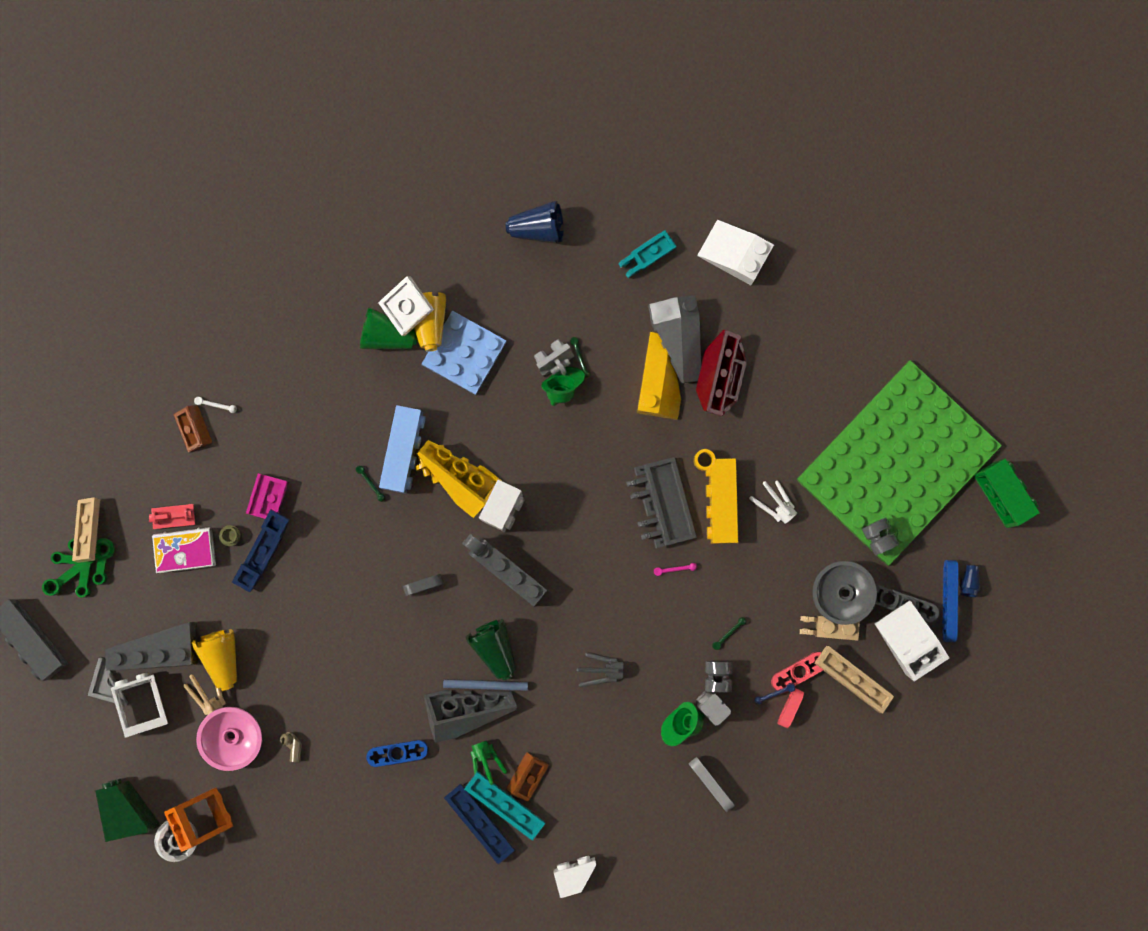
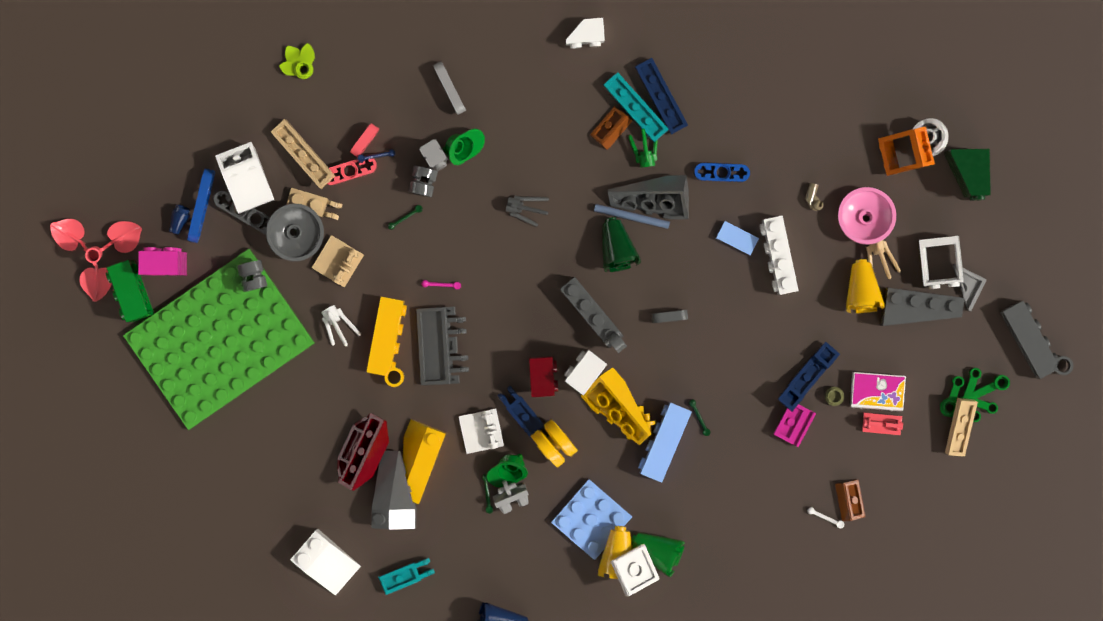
camera: 165 degrees left, 5 degrees up
none -> coral plant [50,219,142,302]
none -> dark pink piece [138,247,187,276]
none -> lime plate [279,43,315,79]
none -> tan hinge [312,235,364,288]
none -> white hinge [459,409,504,454]
none -> dark blue hinge [498,386,544,438]
none -> dark red brick [529,357,558,397]
none -> yellow wheel [531,419,578,468]
none -> light blue tile [716,221,759,255]
none -> white brick [760,216,799,295]

